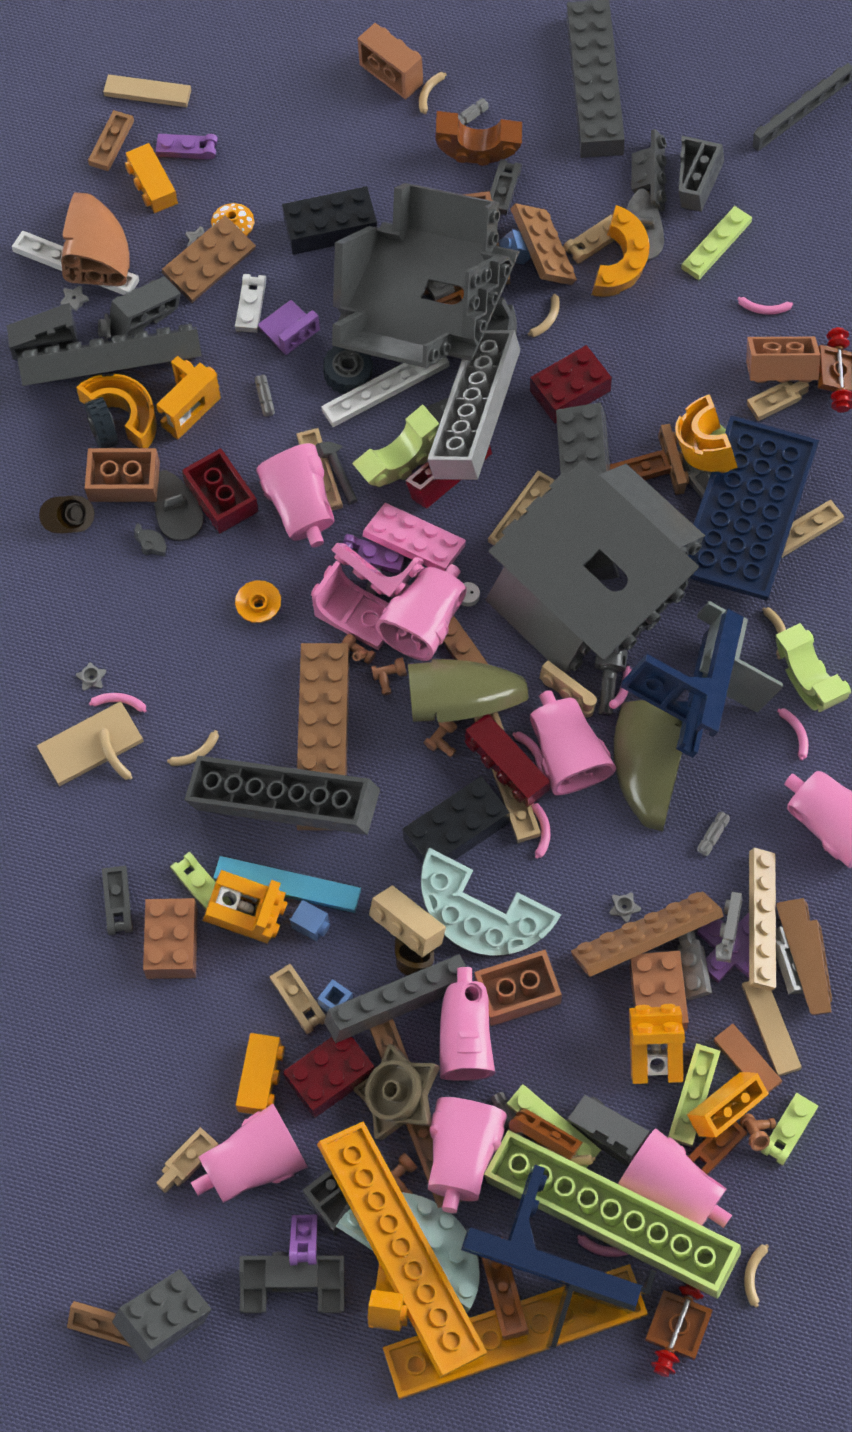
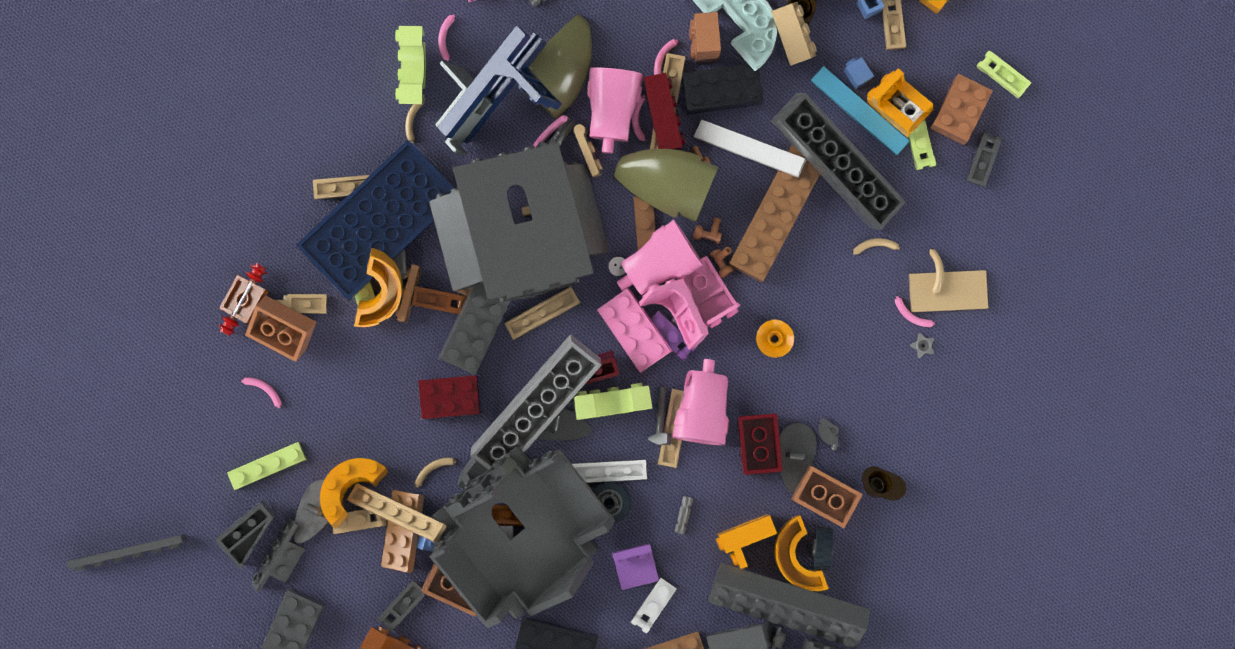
camera: 155 degrees left, 20 degrees up
none -> tan plate [347,483,447,544]
none -> nougat brick [689,12,721,64]
none -> white tile [694,119,806,178]
none -> yellowish green plate [977,51,1031,99]

